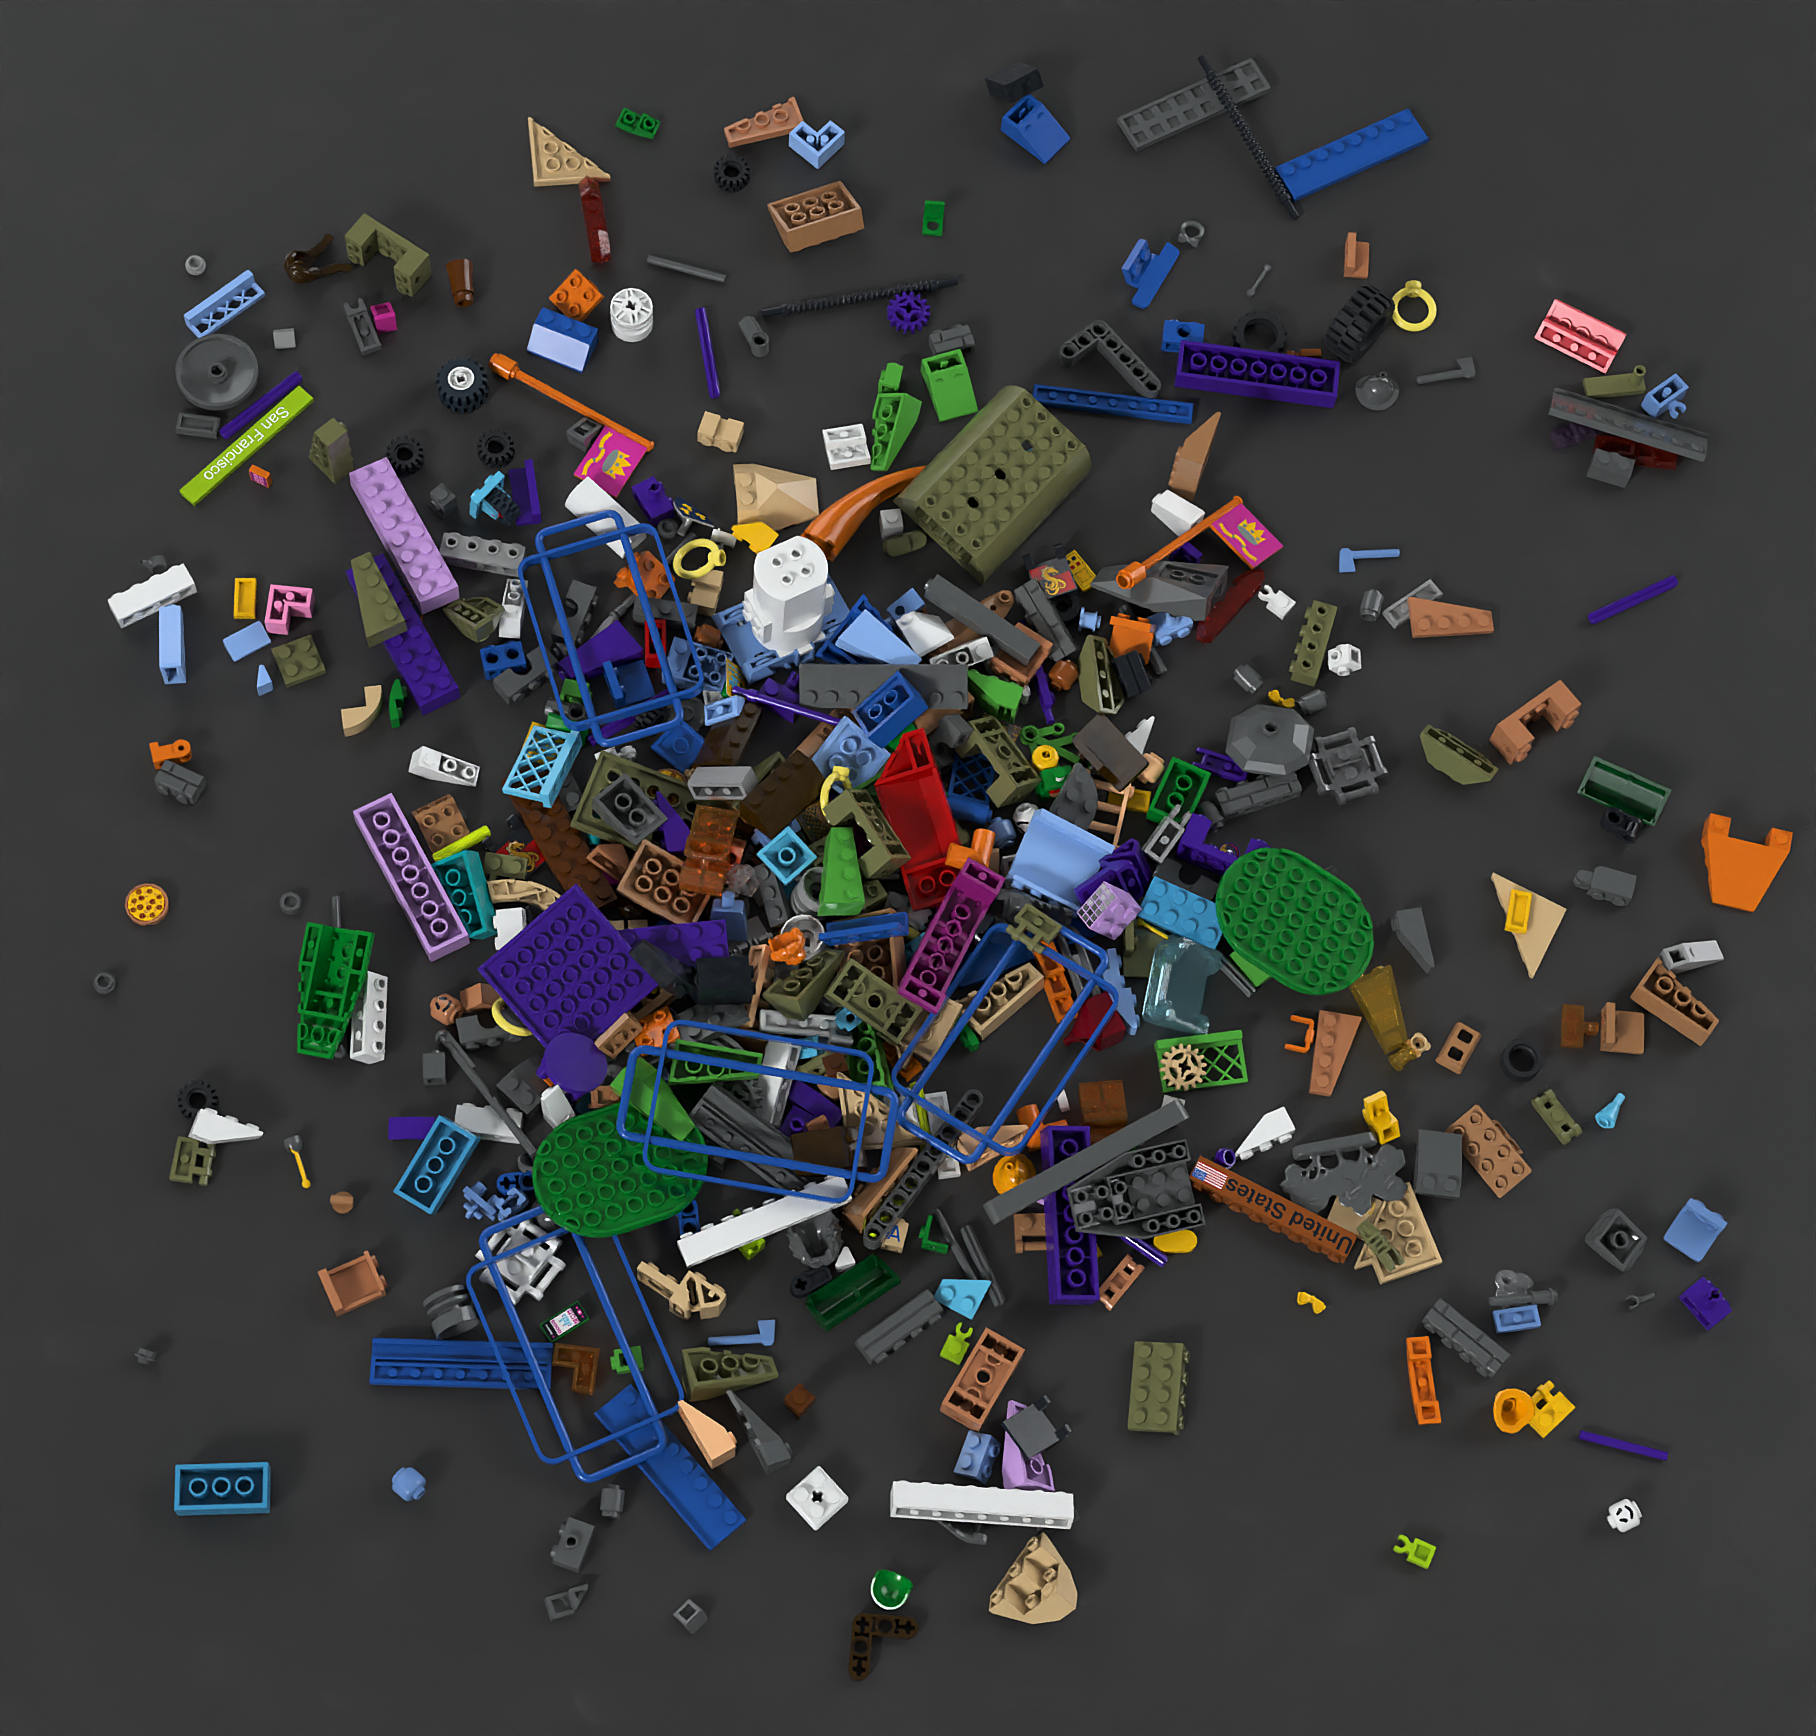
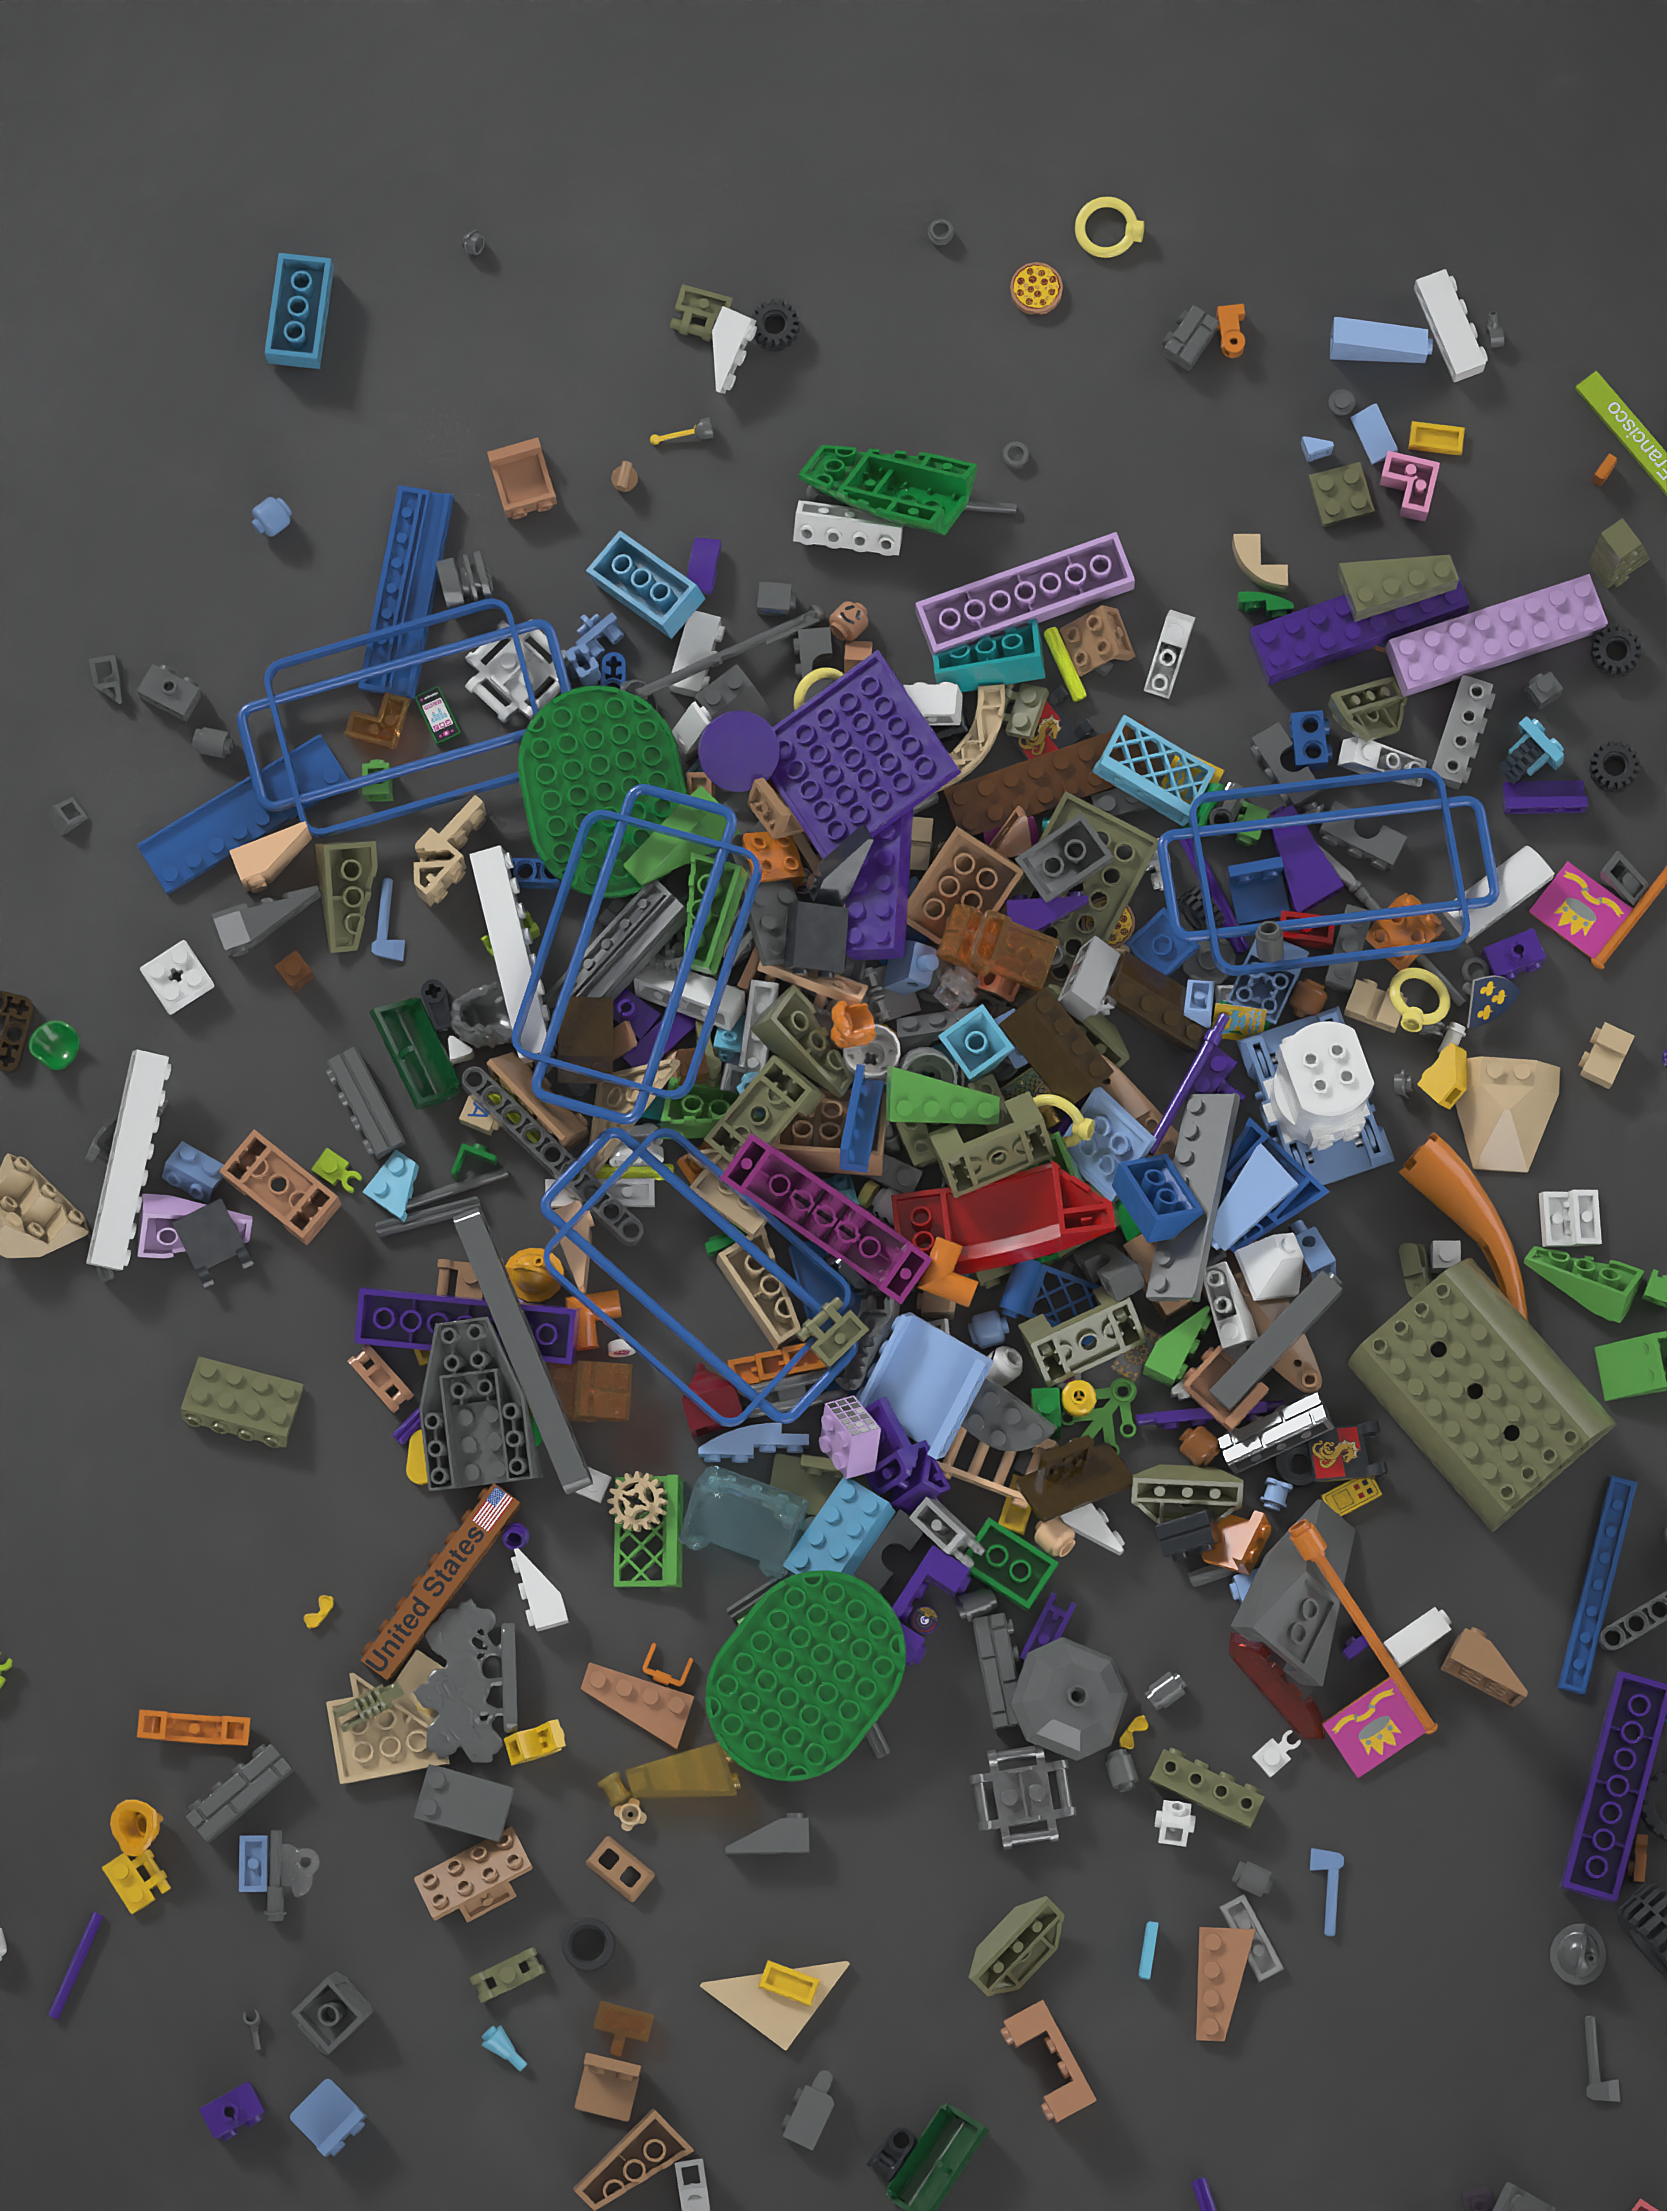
camera: 110 degrees right, 10 degrees up
none -> light yellow piece [1075,197,1144,258]
none -> medium azure tile [1138,1921,1159,1980]
none -> dark grey brick [1255,921,1284,962]
none -> dark grey plate [1328,389,1355,416]

